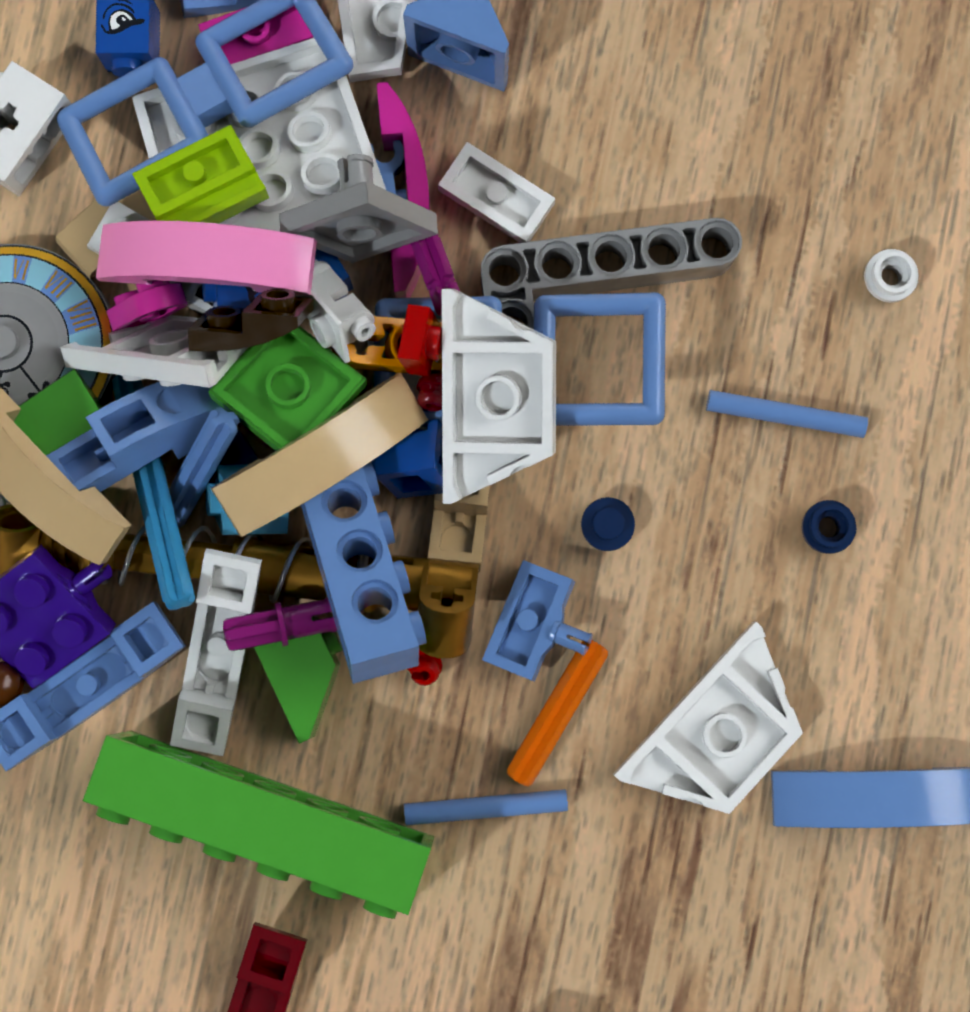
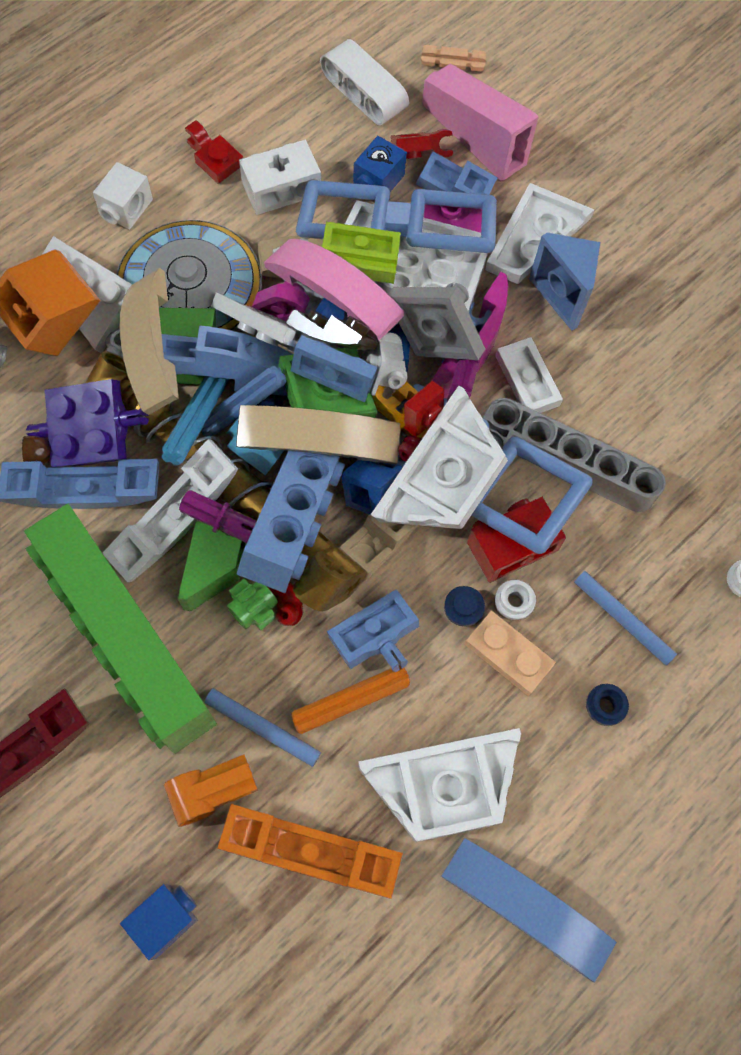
camera: 30 degrees right, 15 degrees down
none -> orange piece [164,754,258,827]
none -> orange slope [217,804,403,899]
none -> bright green gear [226,578,278,630]
none -> medium blue plate [291,335,377,402]
none -> light nougat plate [464,610,556,697]
none -> red brick [467,496,566,583]
none -> white plate [495,580,536,620]

